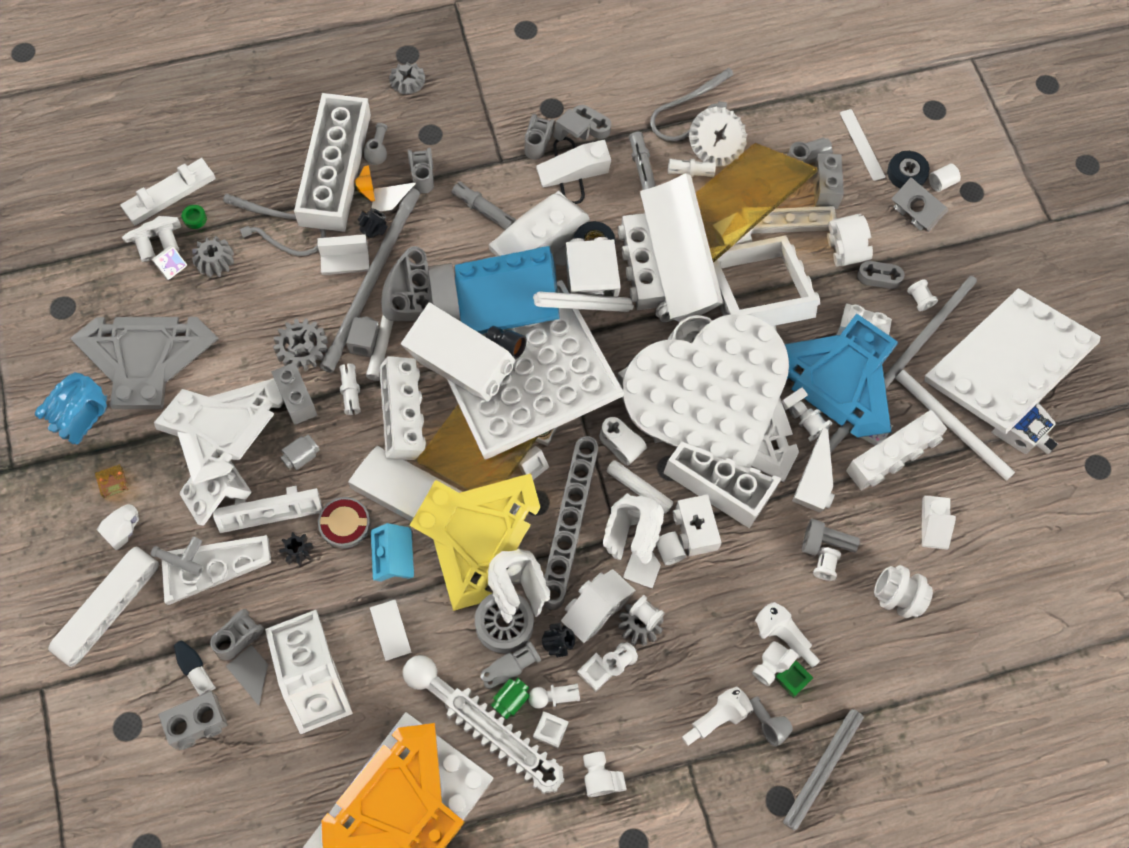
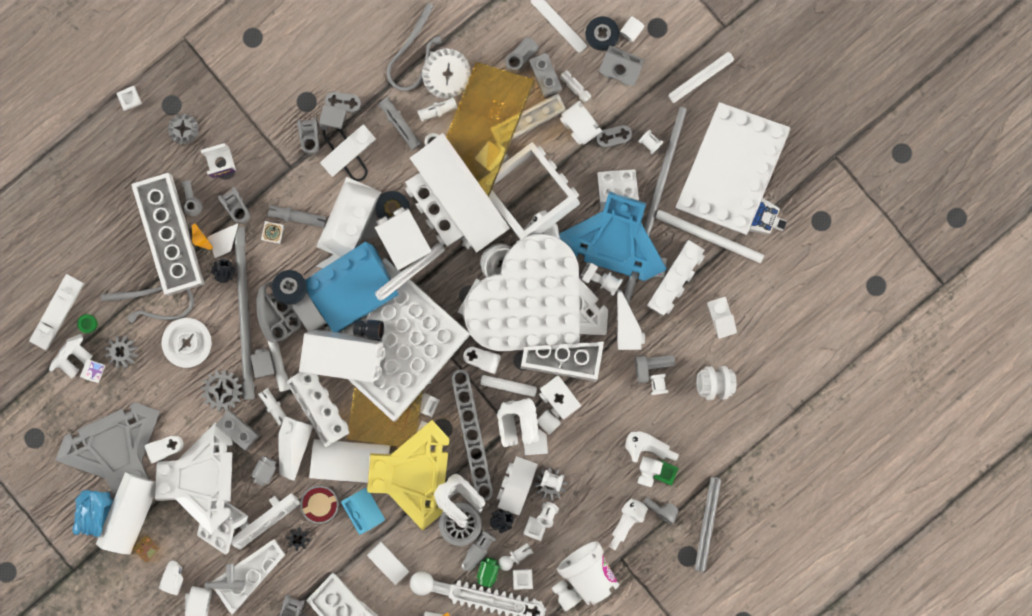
camera: 15 degrees left, 20 degrees up
white panel [317,234,370,275] -> none
none -> white slope [96,472,156,555]
none -> white tile [116,86,142,111]
none -> white piece [144,435,184,464]
none -> white gear [162,318,212,368]
none -> white piece [201,143,236,178]
none -> tile [261,221,284,244]
none -> black bush [272,270,307,305]
none -> white slope [279,416,313,481]
none -> white piece [557,541,619,605]
none -> white axle [560,70,591,103]
none -> white axle [668,52,734,103]

